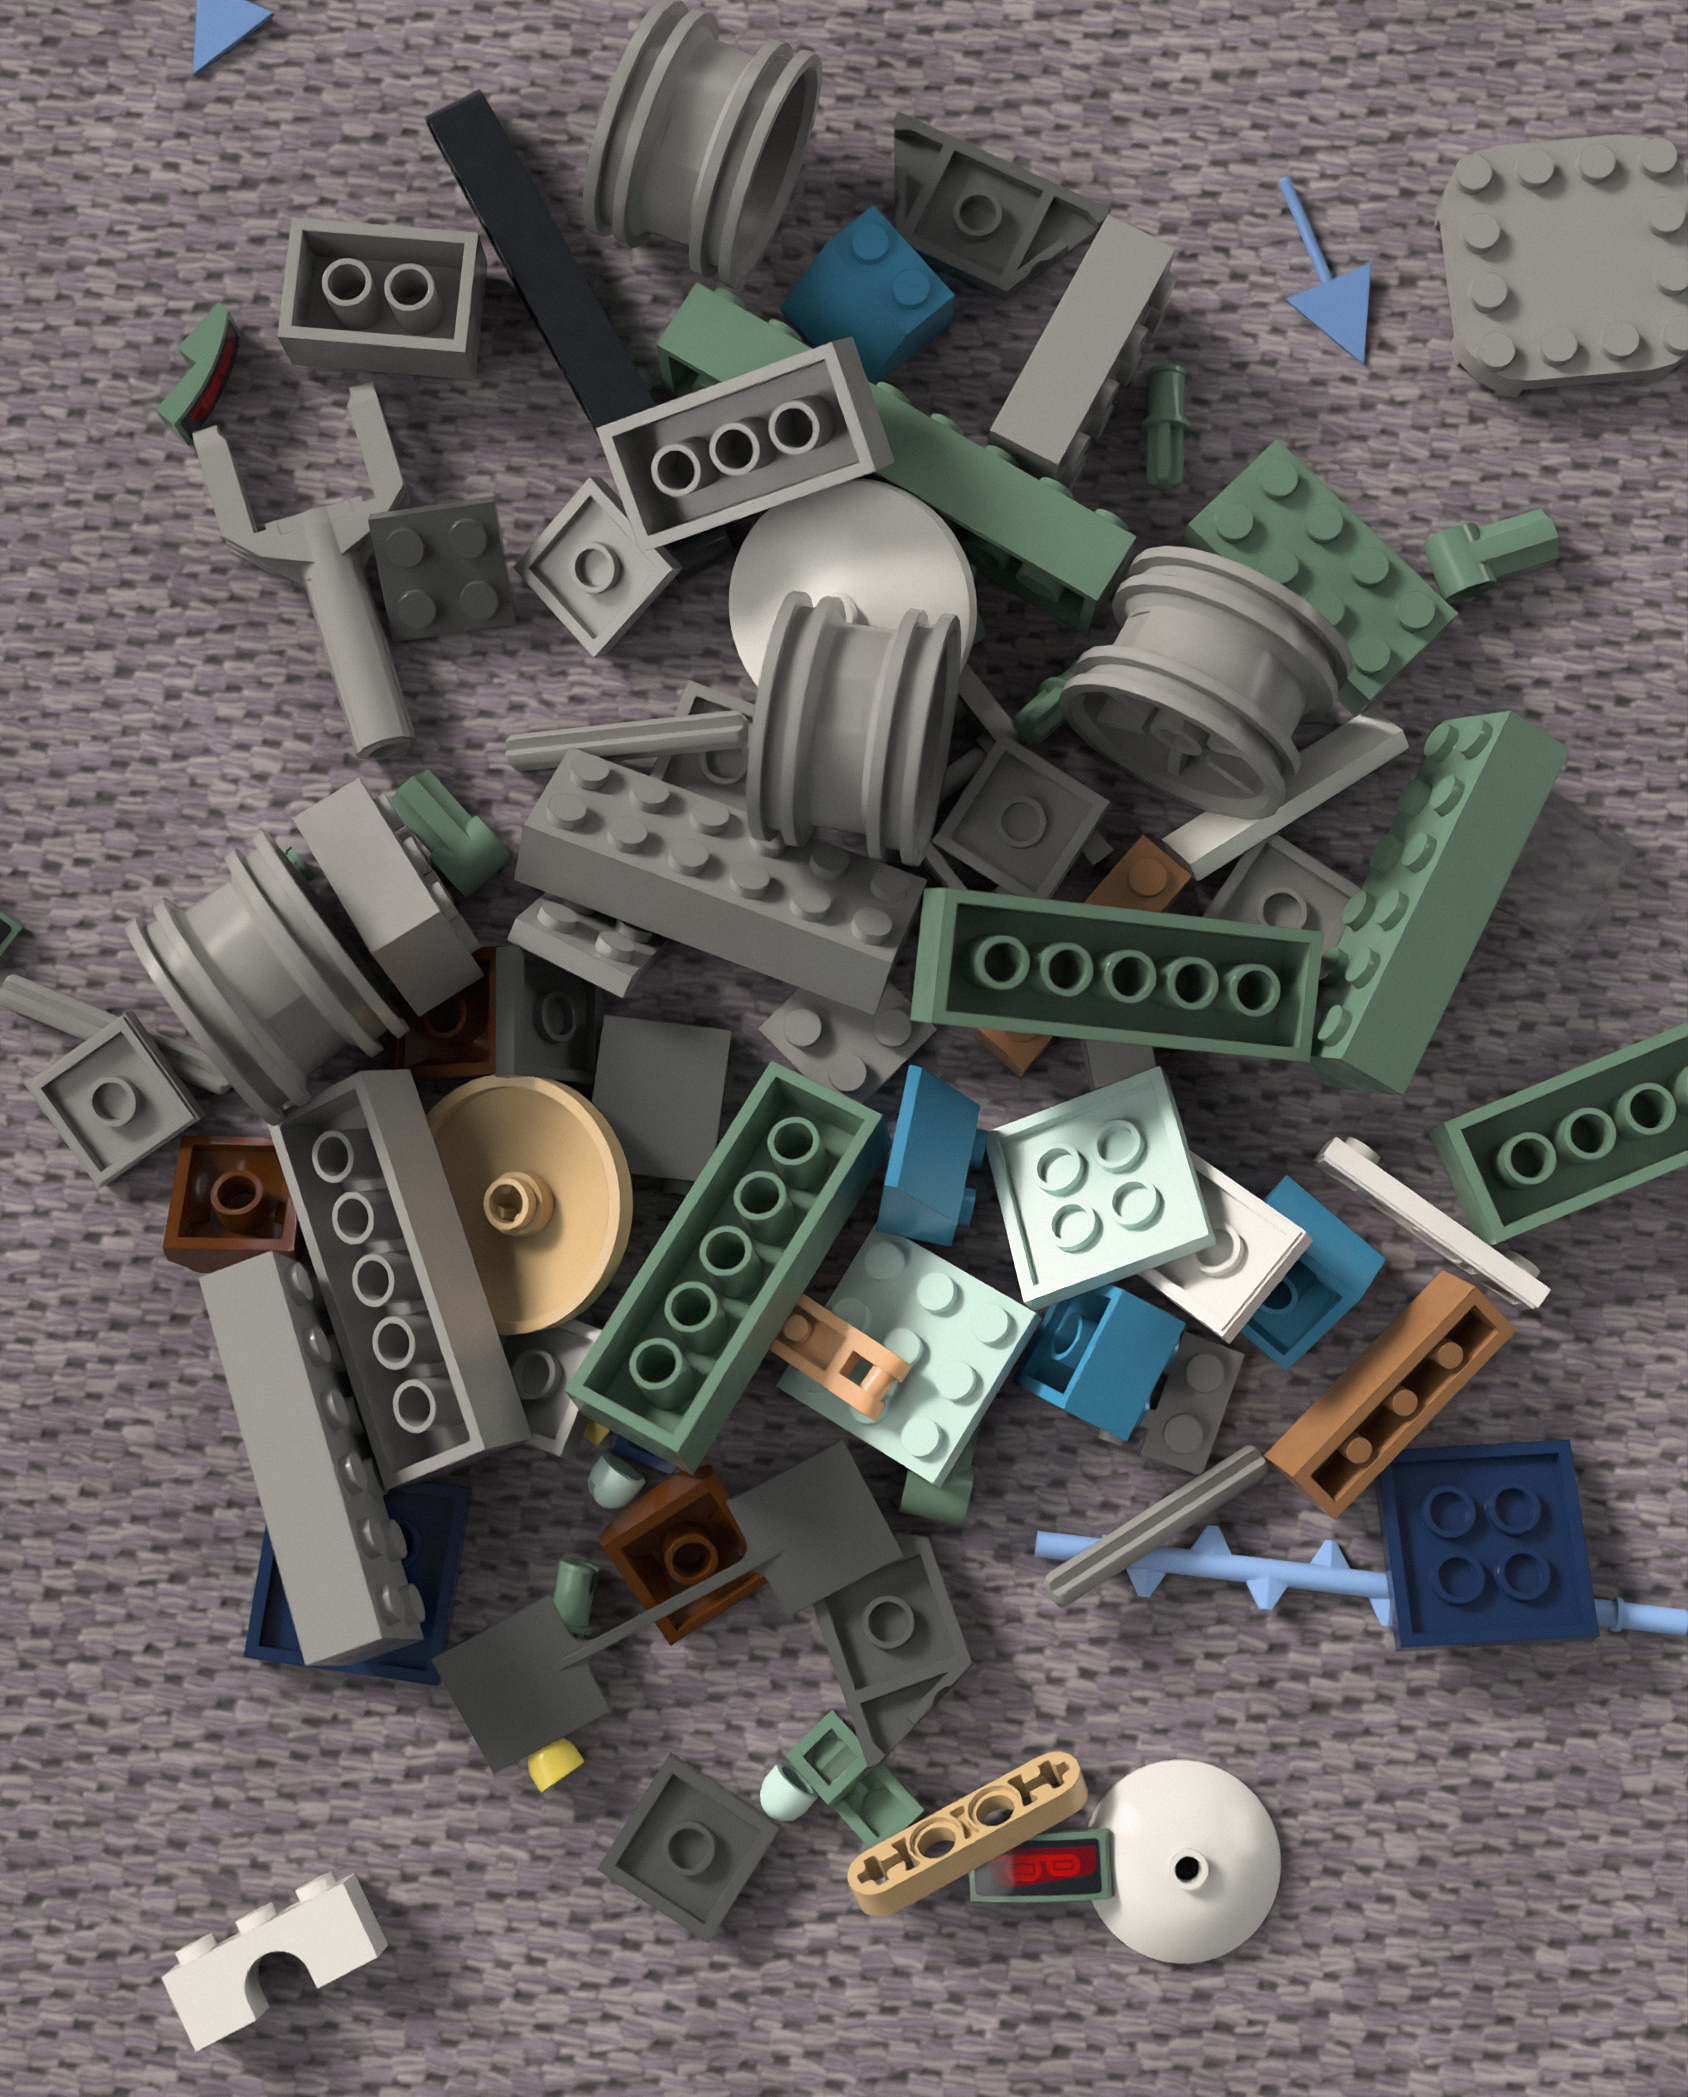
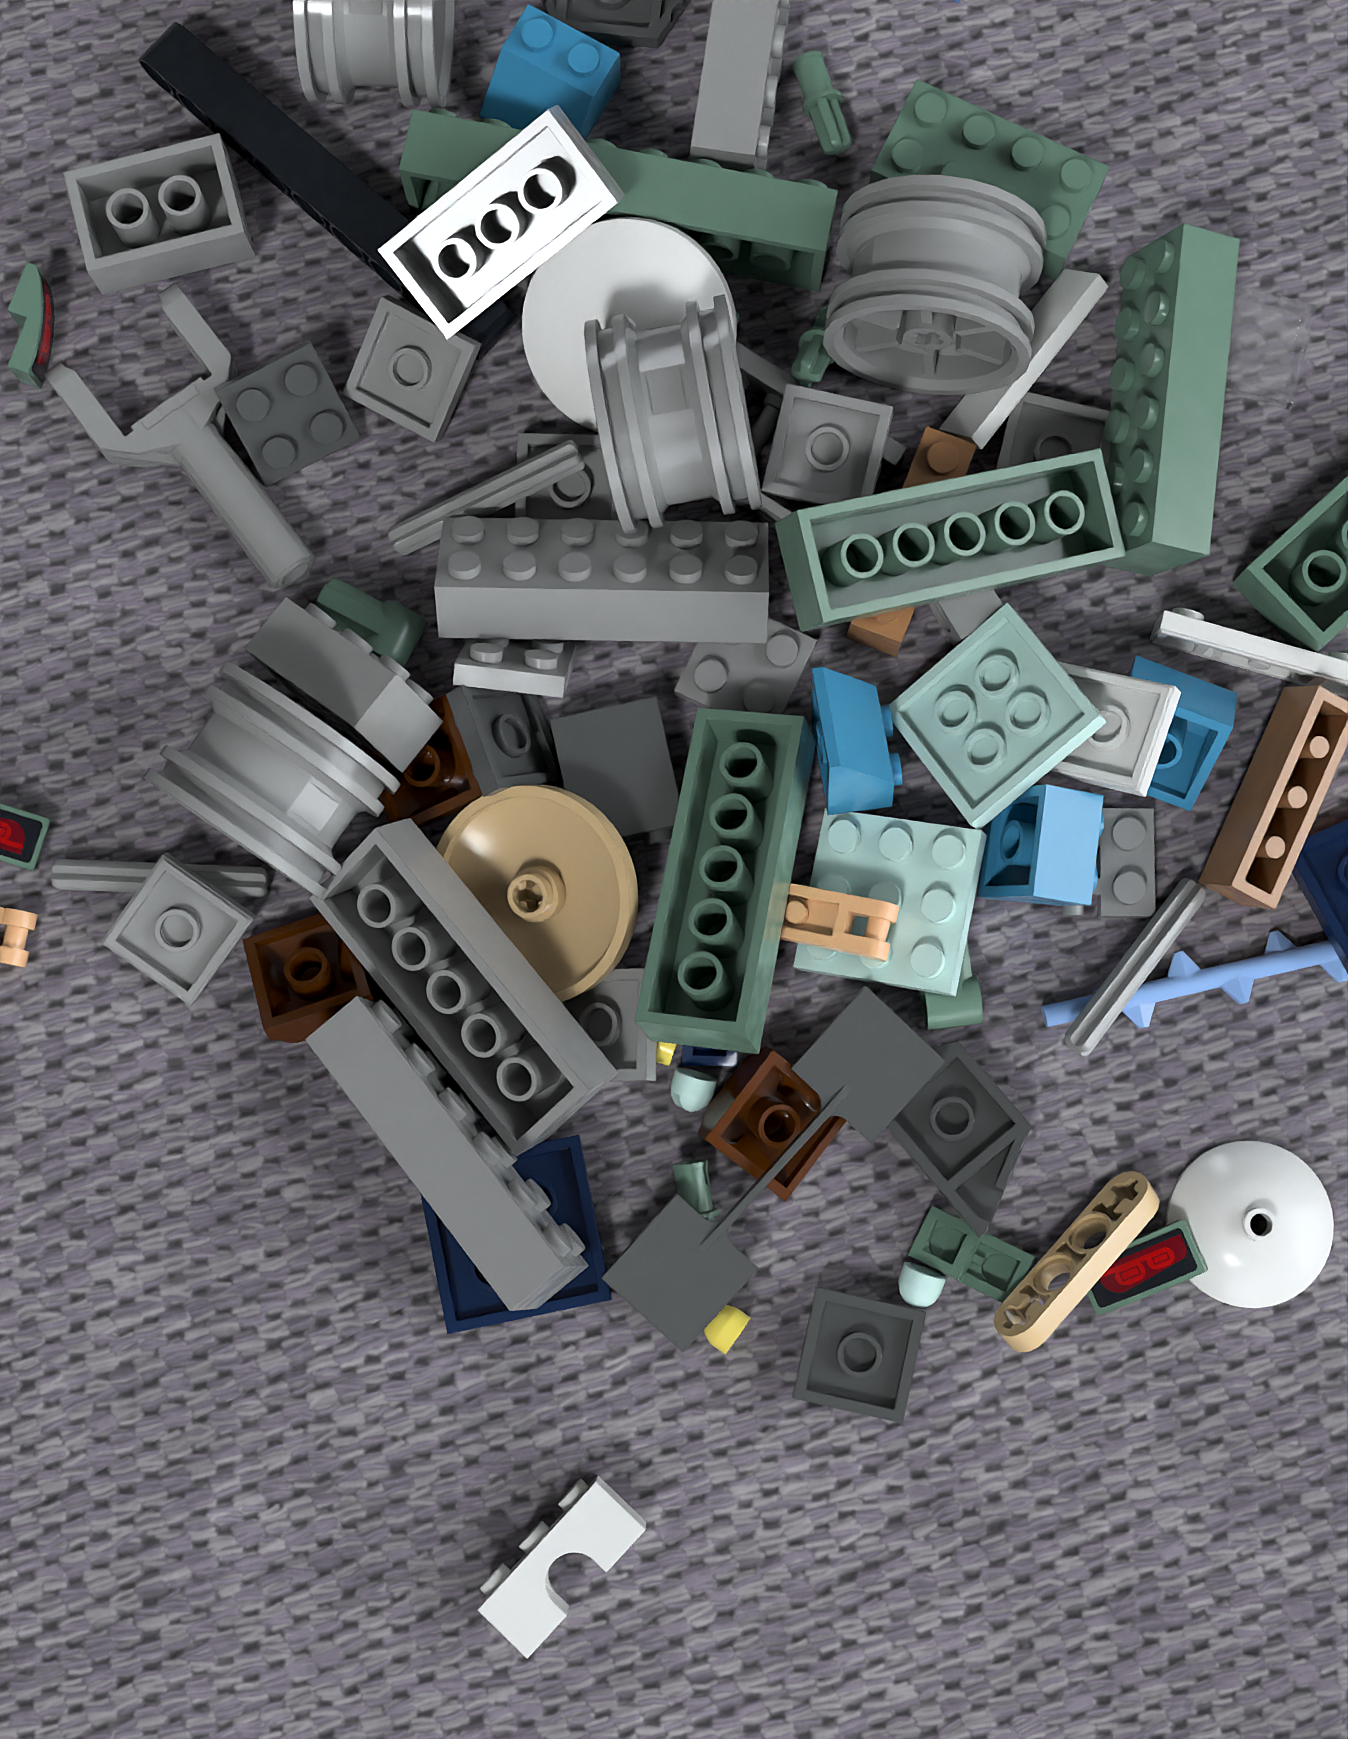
camera: 20 degrees left, 0 degrees up
sand green piece [1423,508,1560,604] -> none

